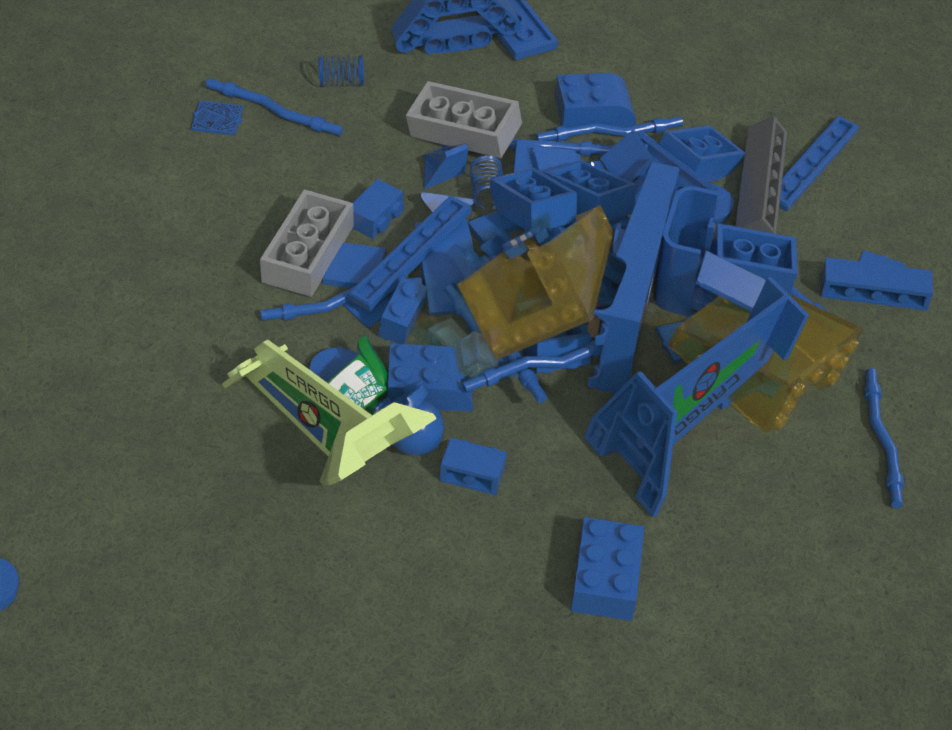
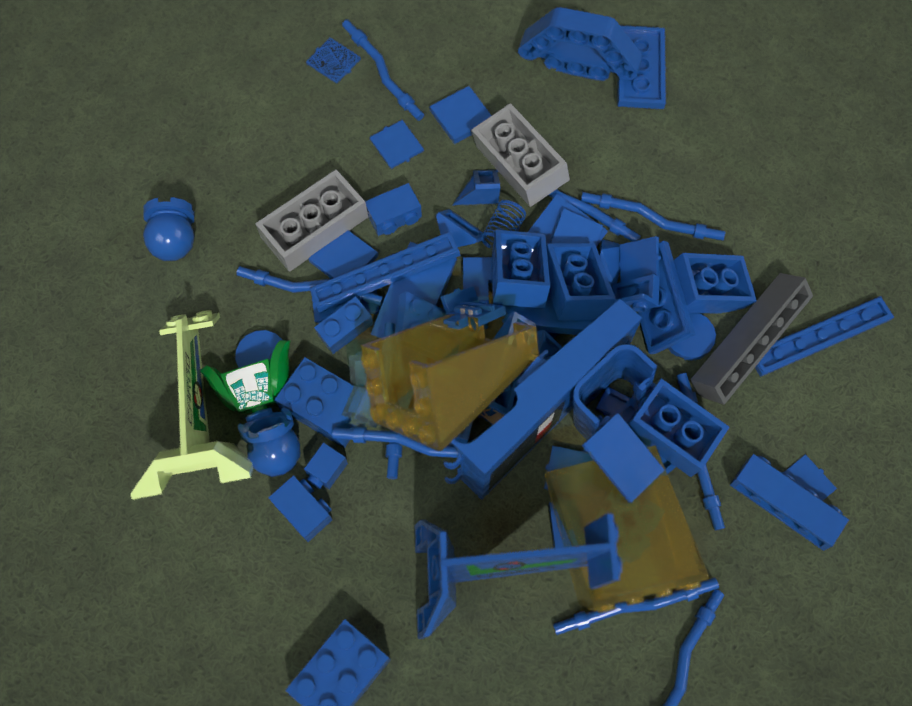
camera: 35 degrees right, 20 degrees up
blue piece [318,55,364,87] -> none
blue brick [555,73,636,128] -> none
none -> blue tile [143,197,194,261]
none -> blue brick [304,443,348,489]
none -> blue piece [369,120,424,169]
none -> blue tile [430,86,491,144]
none -> blue bar [553,577,719,635]

